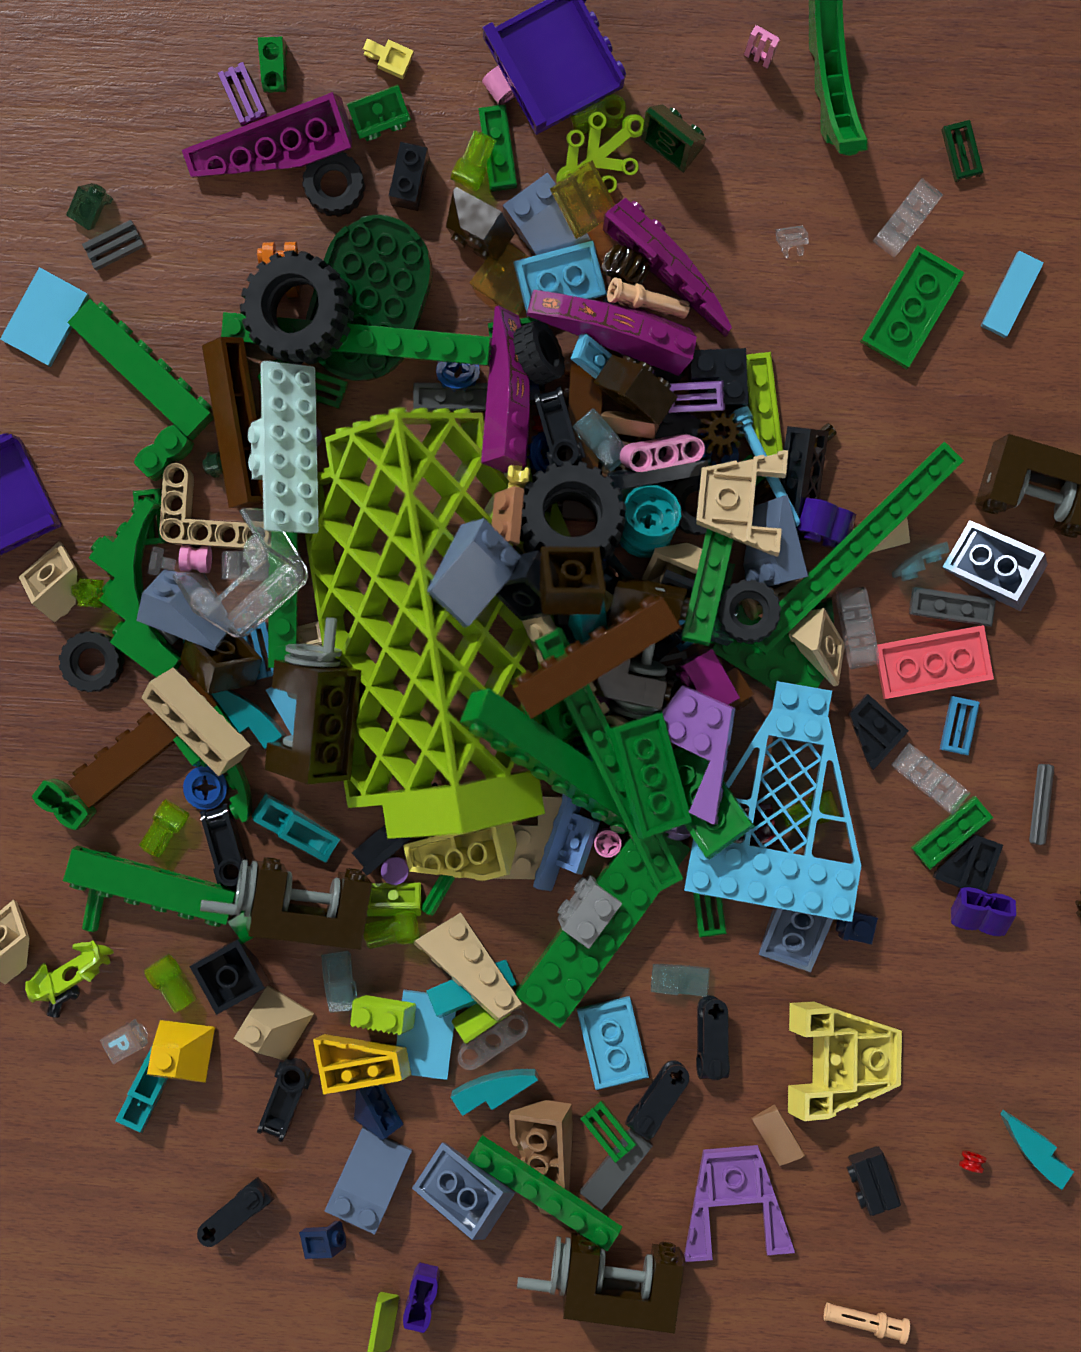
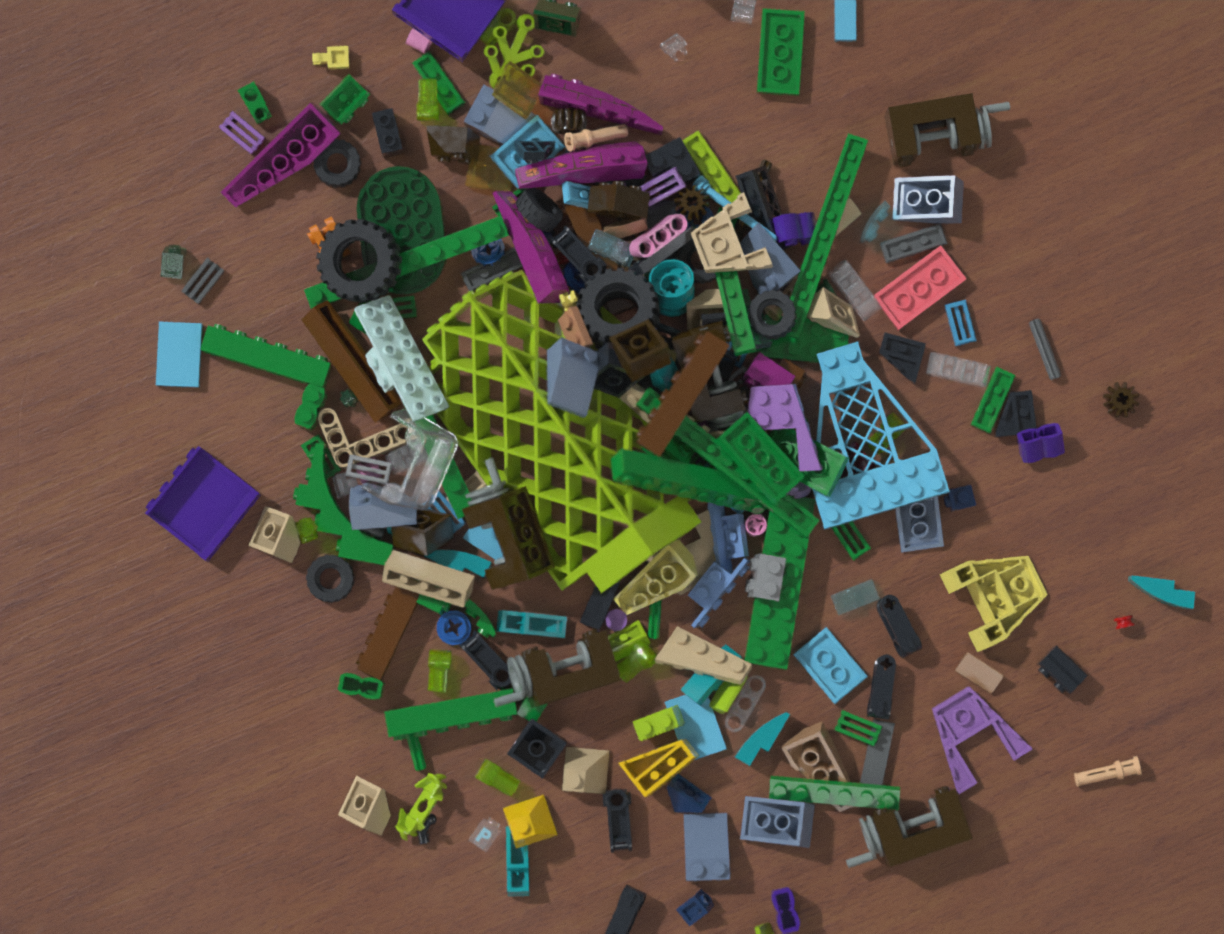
camera: 25 degrees left, 5 degrees down
clear light blue slope [321,951,357,1013] -> none
none -> light grey tile [345,455,393,484]
none -> black wing [515,141,556,163]
none -> medium blue bracket [688,558,750,628]

